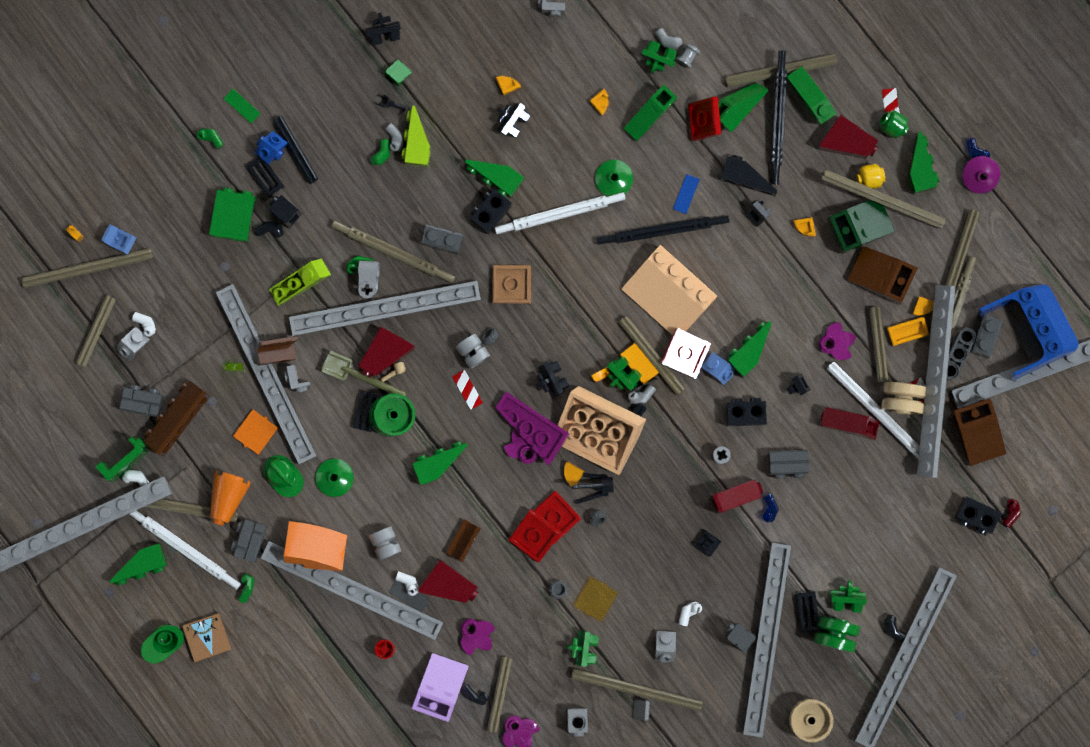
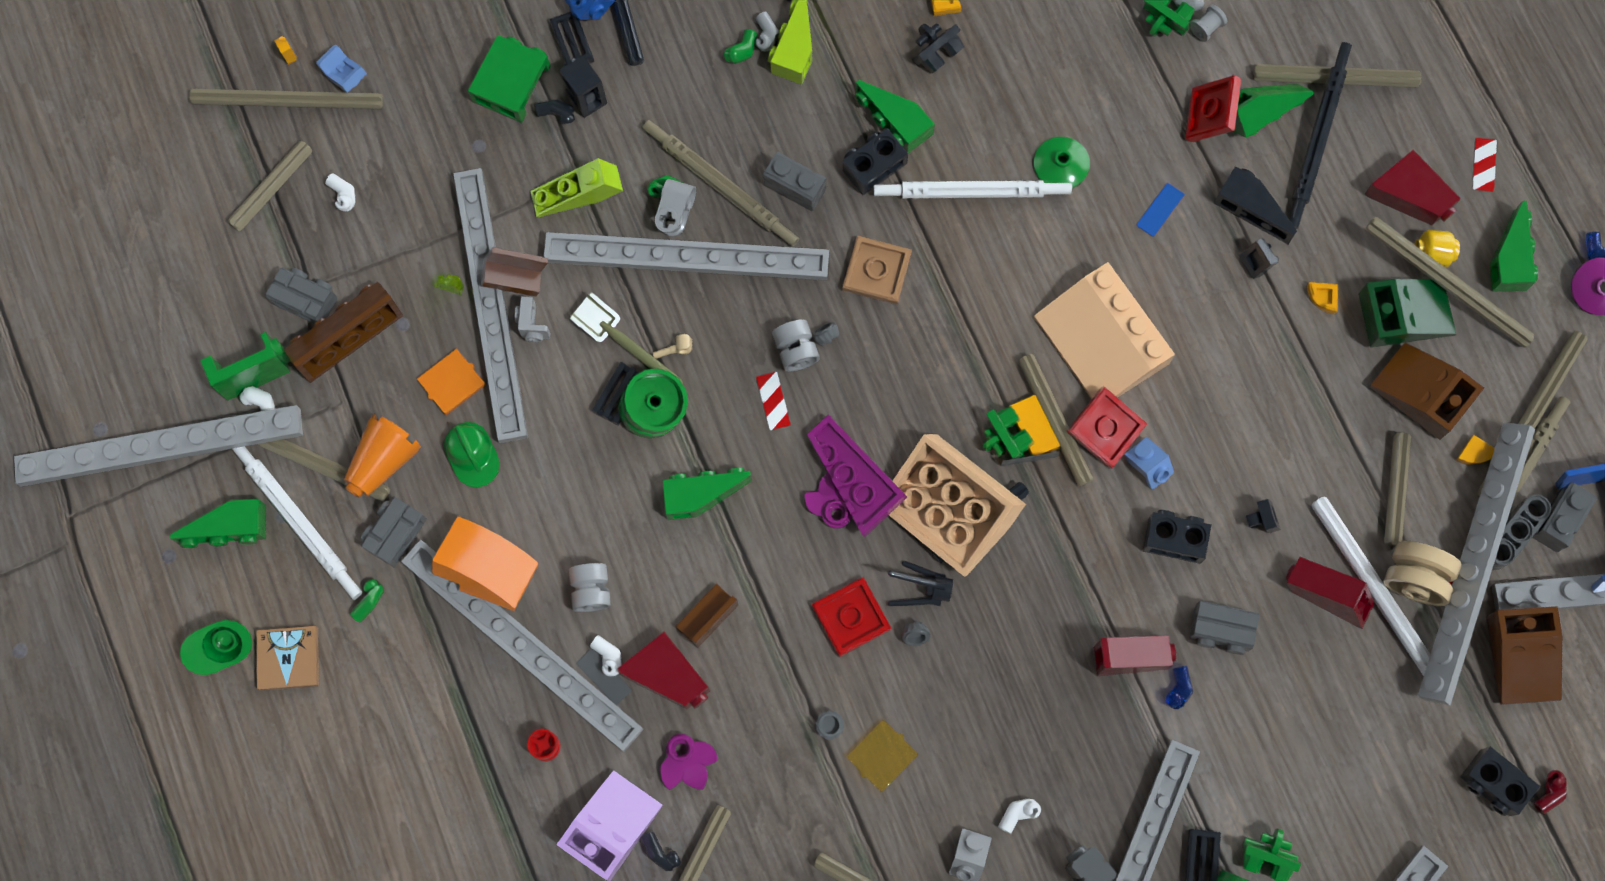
camera: 15 degrees right, 10 degrees down
light grey bracket [117,327,150,361] -> none
green dish [315,459,354,497] -> none
dark red slope [358,327,415,378] -> none
red tile [508,509,562,563] -> none
black hips [535,361,570,398] -> none
light orange tile [564,462,584,486] -> none
green hips [566,631,599,667] -> none
light orange tile [590,89,609,116] -> none
light orange tile [591,367,611,383] -> none
black axle [596,215,730,245] -> none
green slope [623,84,678,142] -> none
light grey arm [628,384,656,404] -> none
black tile [695,530,722,557] -> none
light grey bush [712,446,731,464] -> none
green slope [727,321,772,378] -> none
green slope [787,66,837,124] -> none
magenta plate [819,322,856,360] -> none
green head [879,110,909,139] -> none
light orange tile [887,317,930,347] -> none

